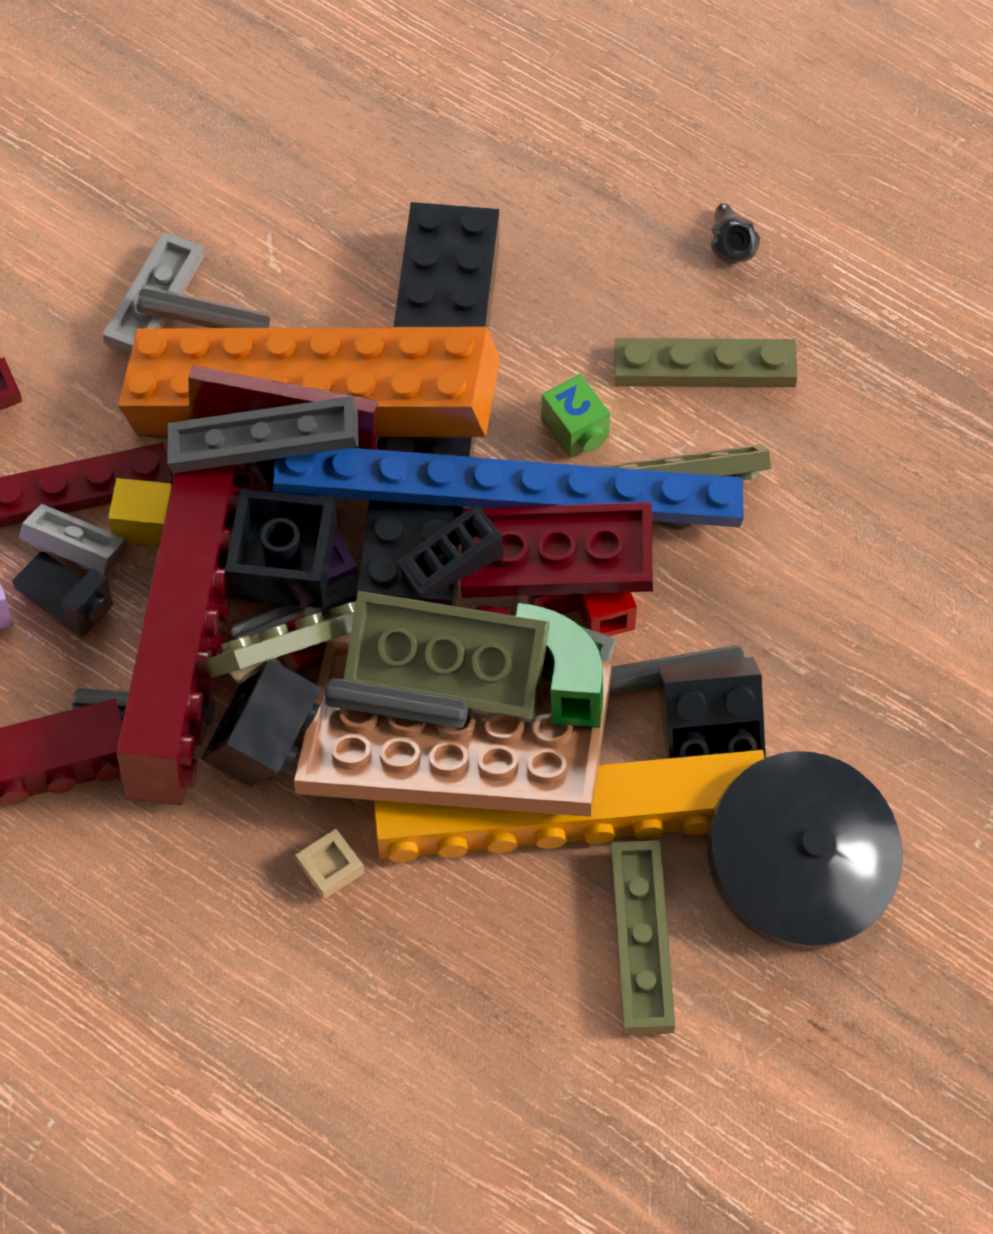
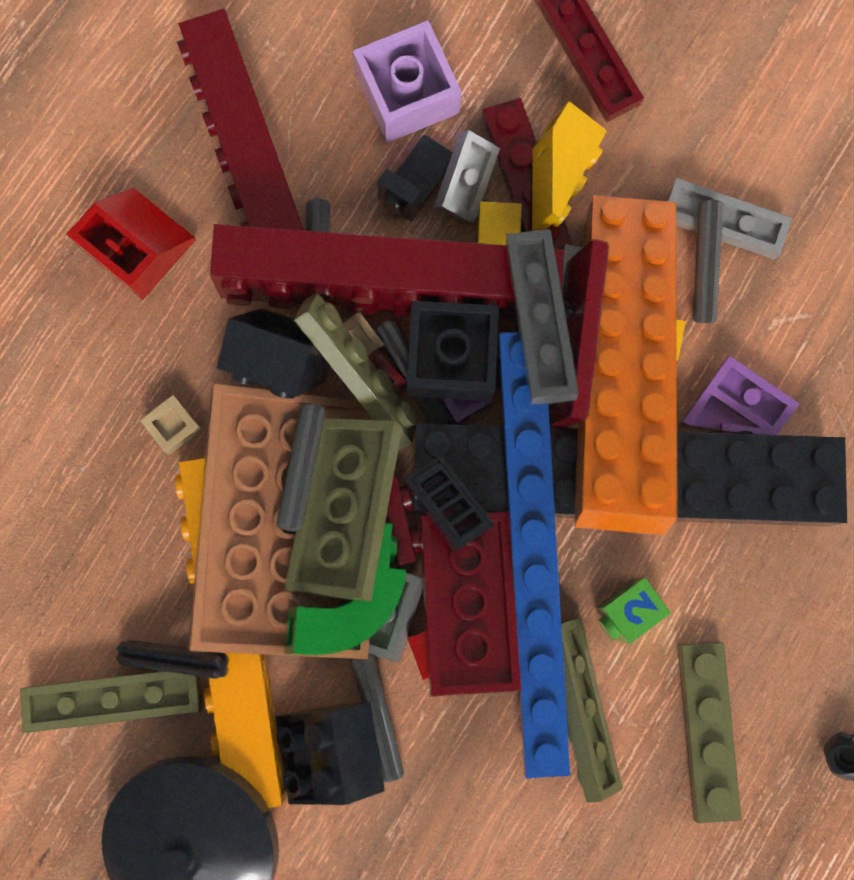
camera: 80 degrees right, 20 degrees up
none -> red slope [66,187,196,300]
none -> black axle [116,640,229,679]
none -> yellow slope [532,101,607,231]
none -> medium lavender wing [681,356,800,435]

